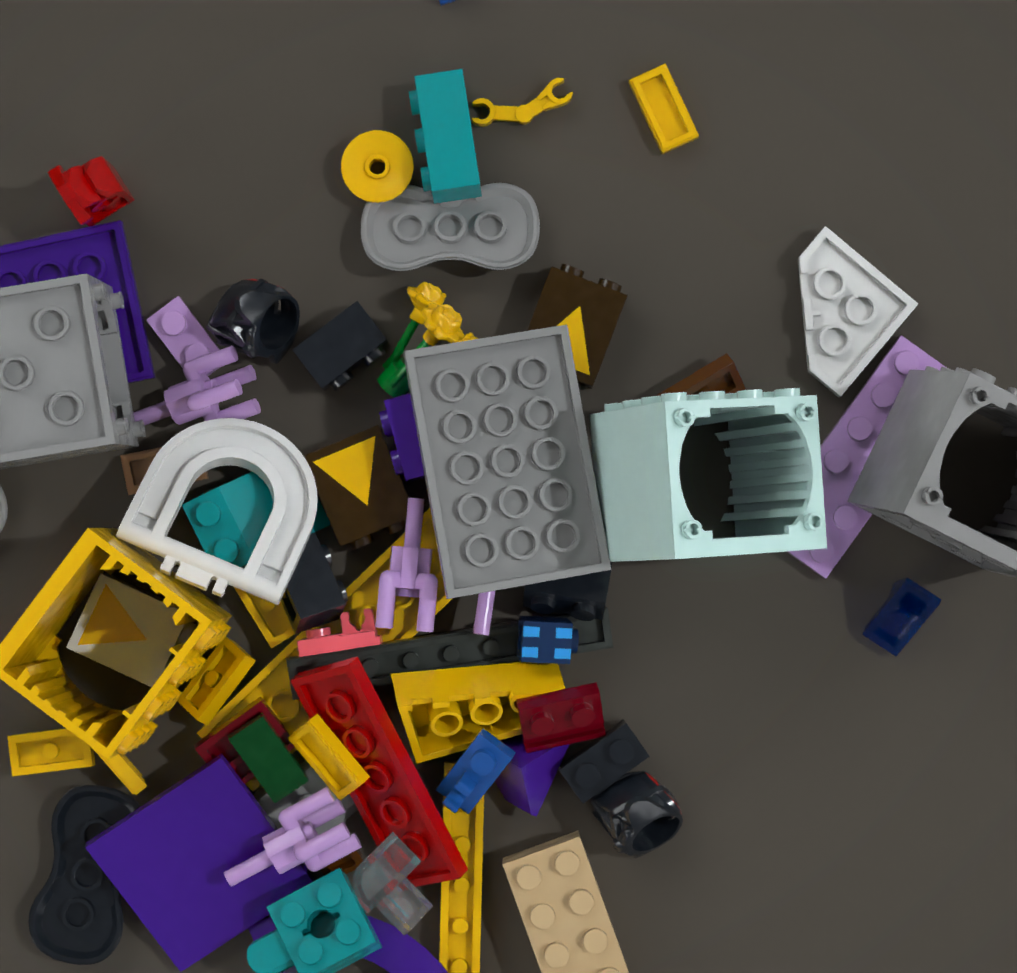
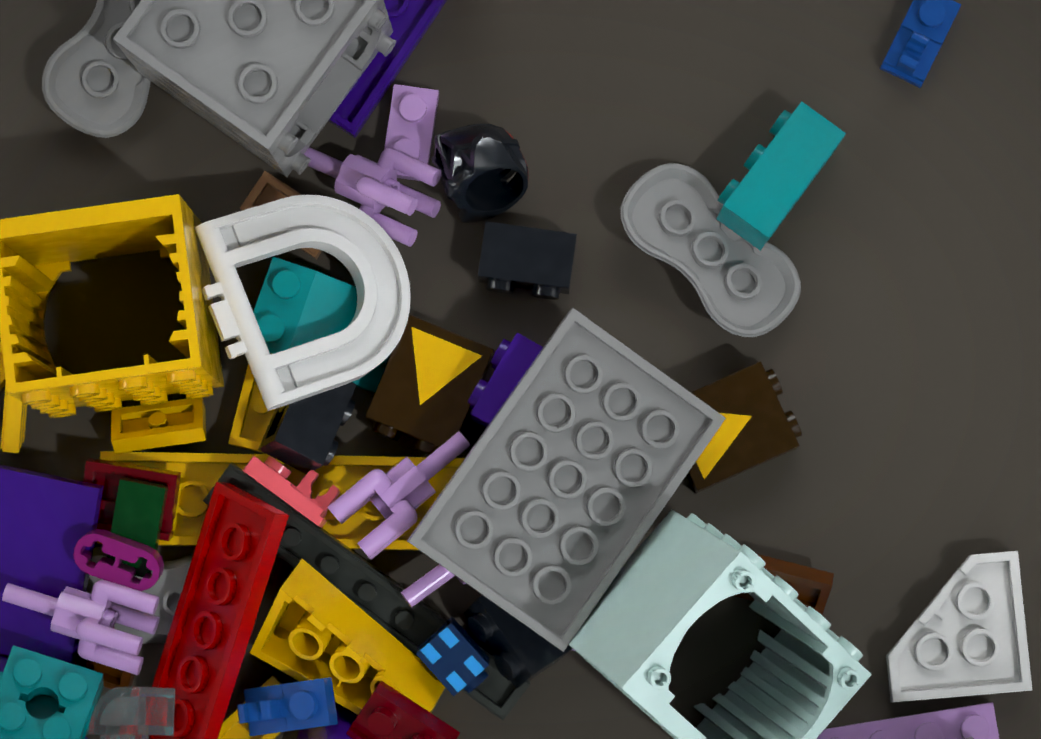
camera: 50 degrees right, 5 degrees down
white brick [66,573,196,687] -> none
yellow tile [288,714,370,800] -> none
yellow piece [341,130,414,203] -> none
yellow plant [377,282,478,398] -> none
yellow piece [472,78,573,127] -> none
yellow tile [628,63,699,155] -> none
none -> magenta beam [73,529,164,591]

